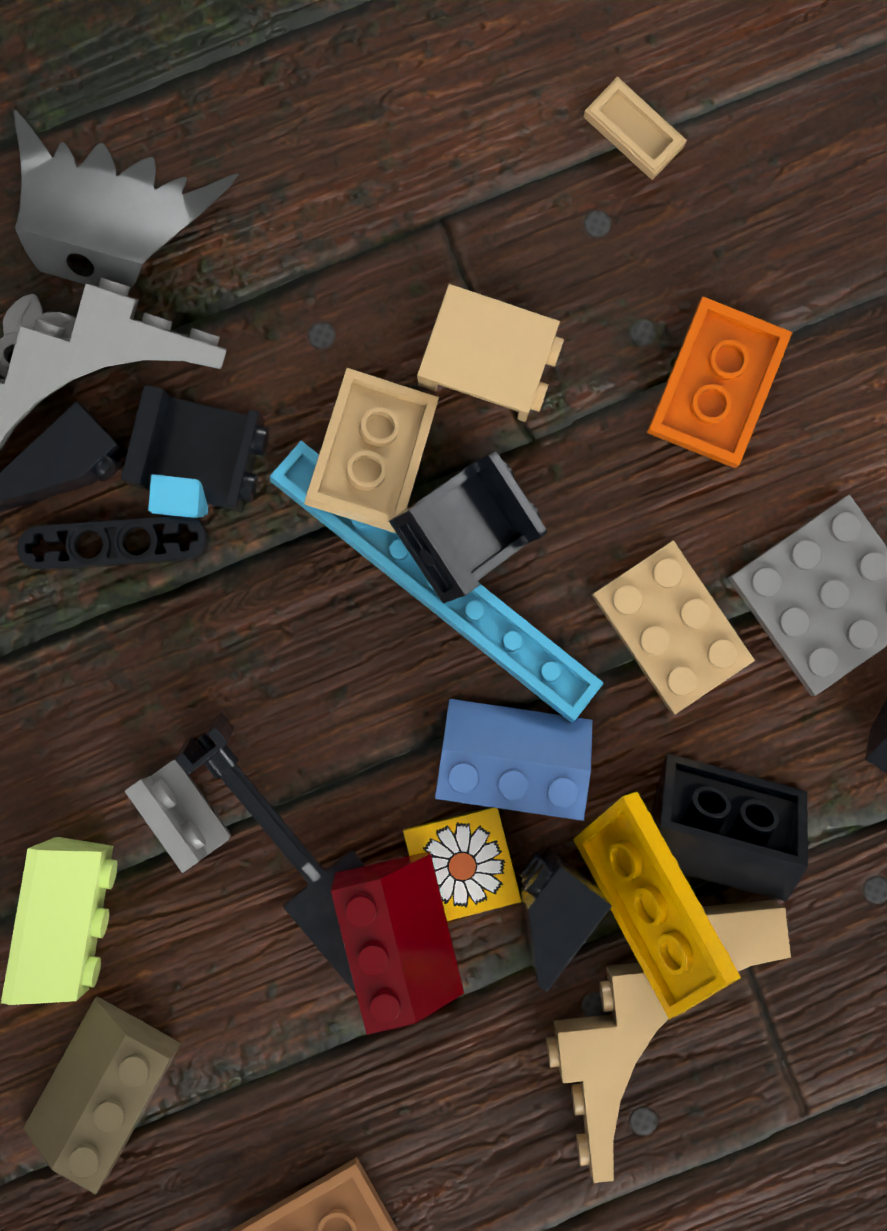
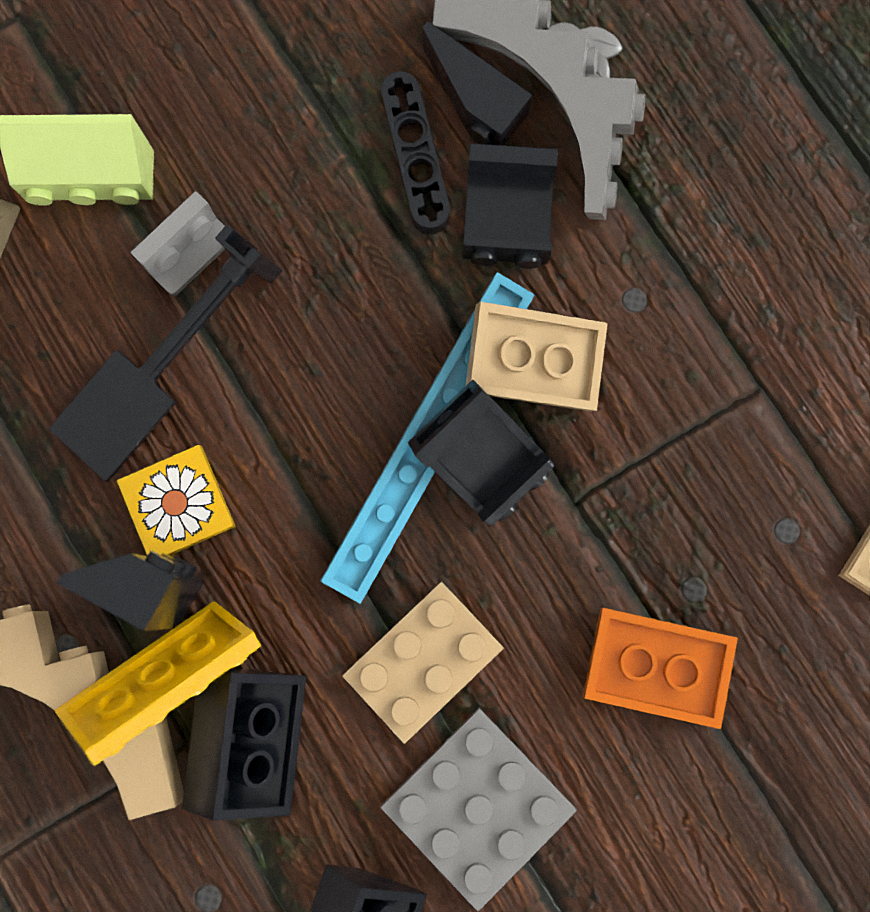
camera: 80 degrees right, 5 degrees down
dark grey piece [14,110,239,291] -> none
medium azure slope [148,474,208,518] -> none
dark red slope [331,851,464,1035] -> none
tan panel [417,284,564,422] -> none
medium blue slope [435,699,593,821] -> none

